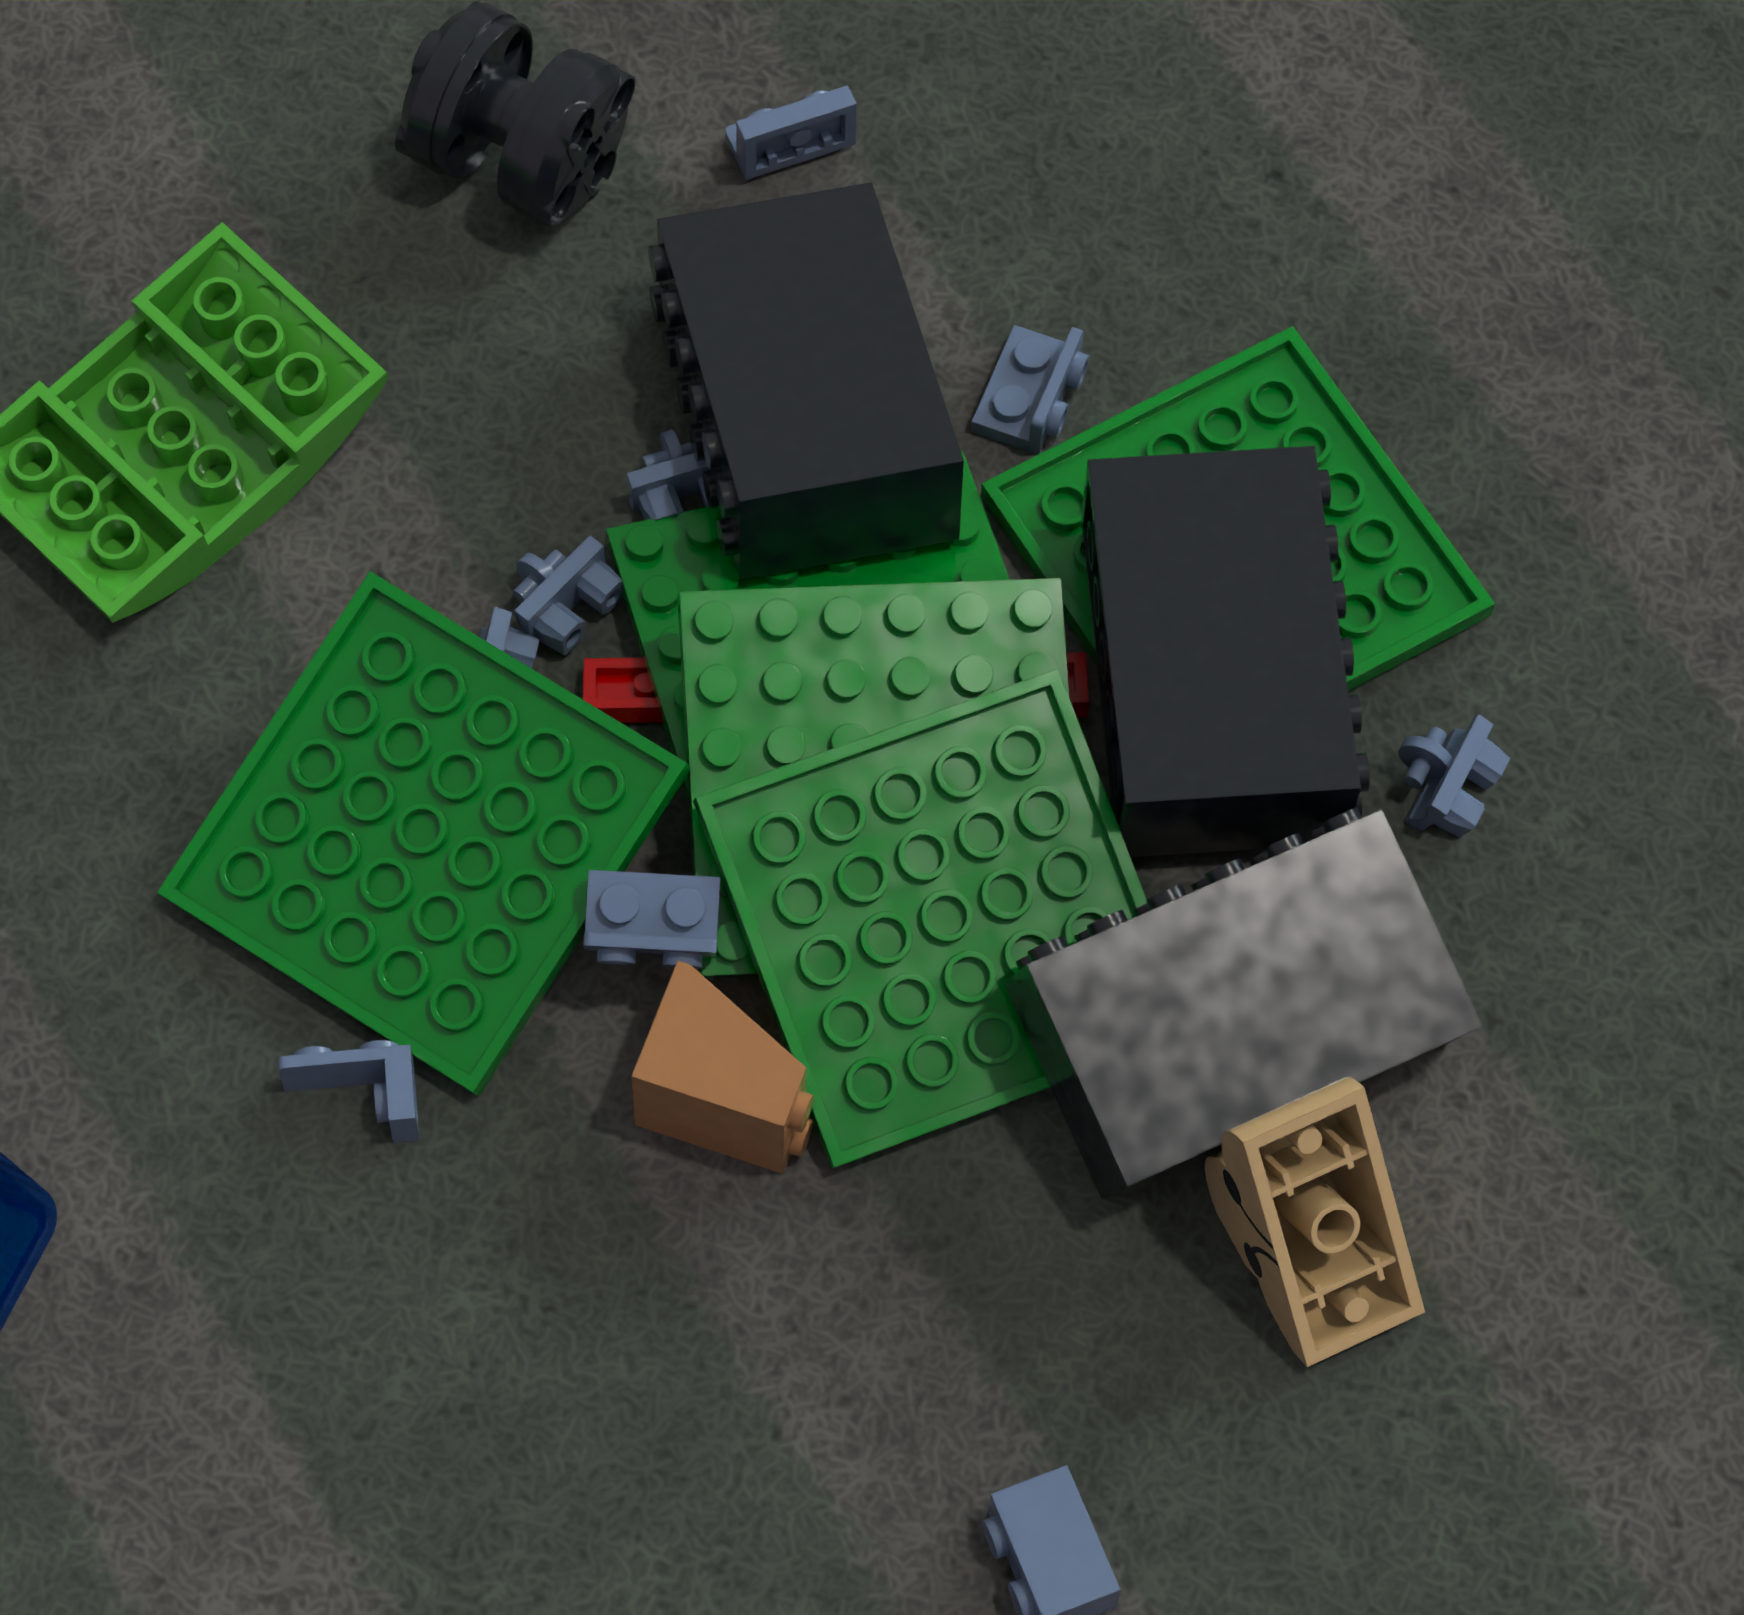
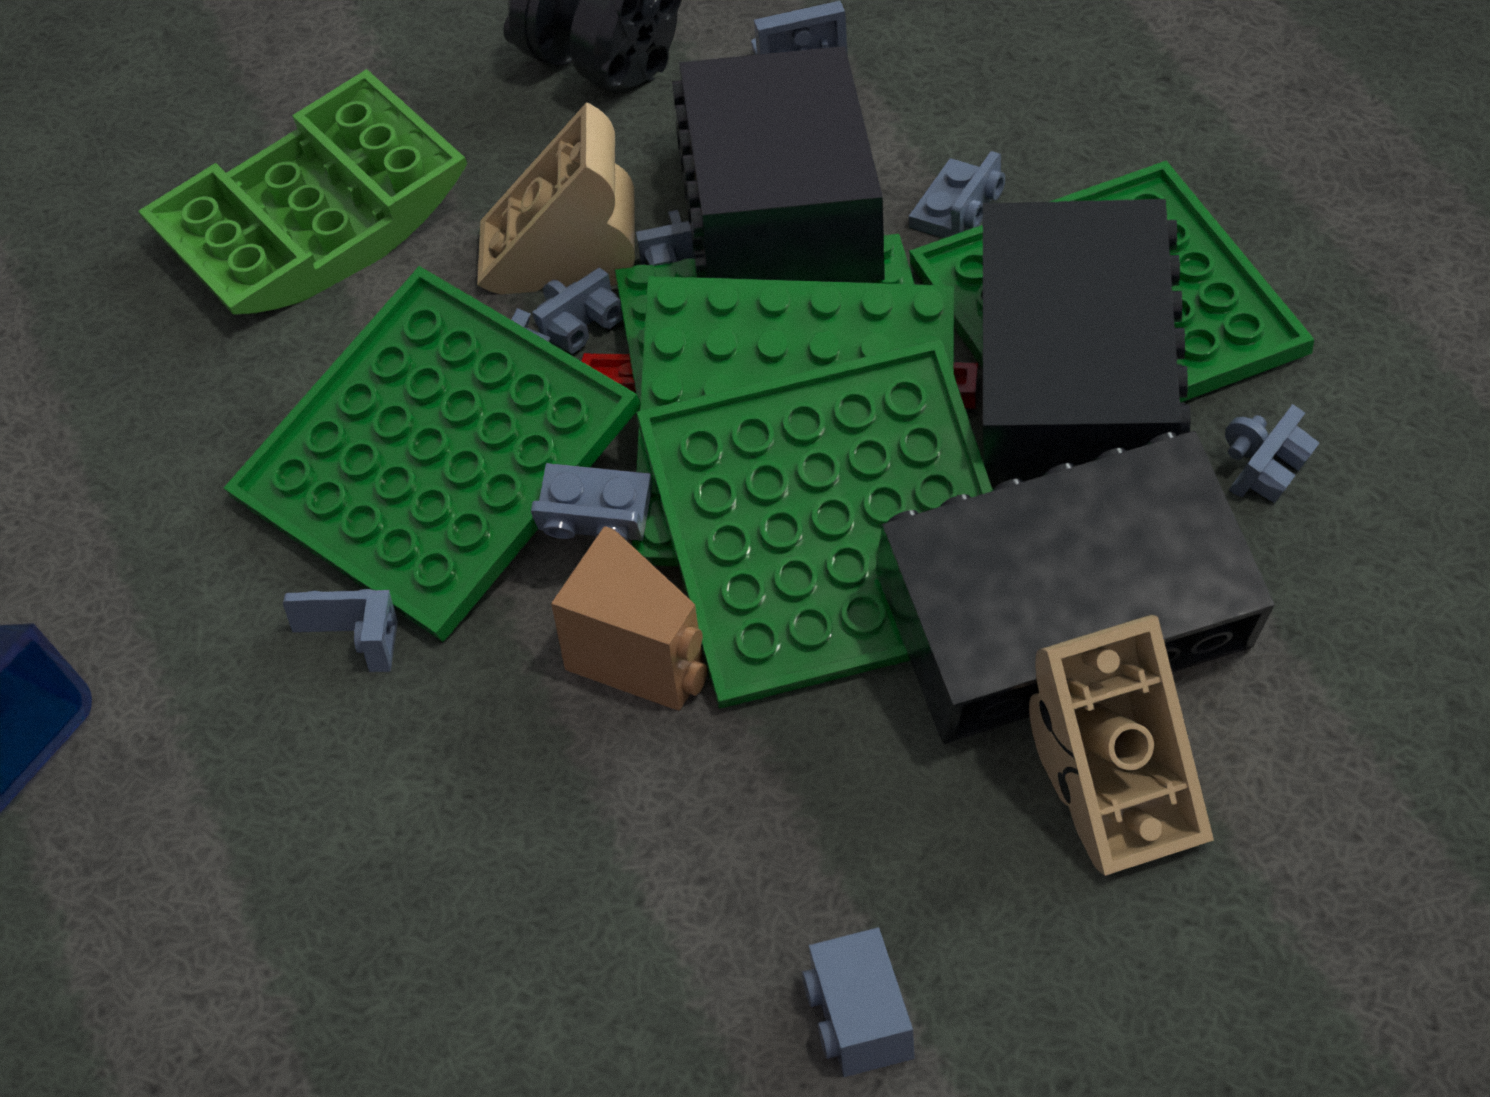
camera: 15 degrees right, 15 degrees down
none -> tan brick [477,102,635,294]

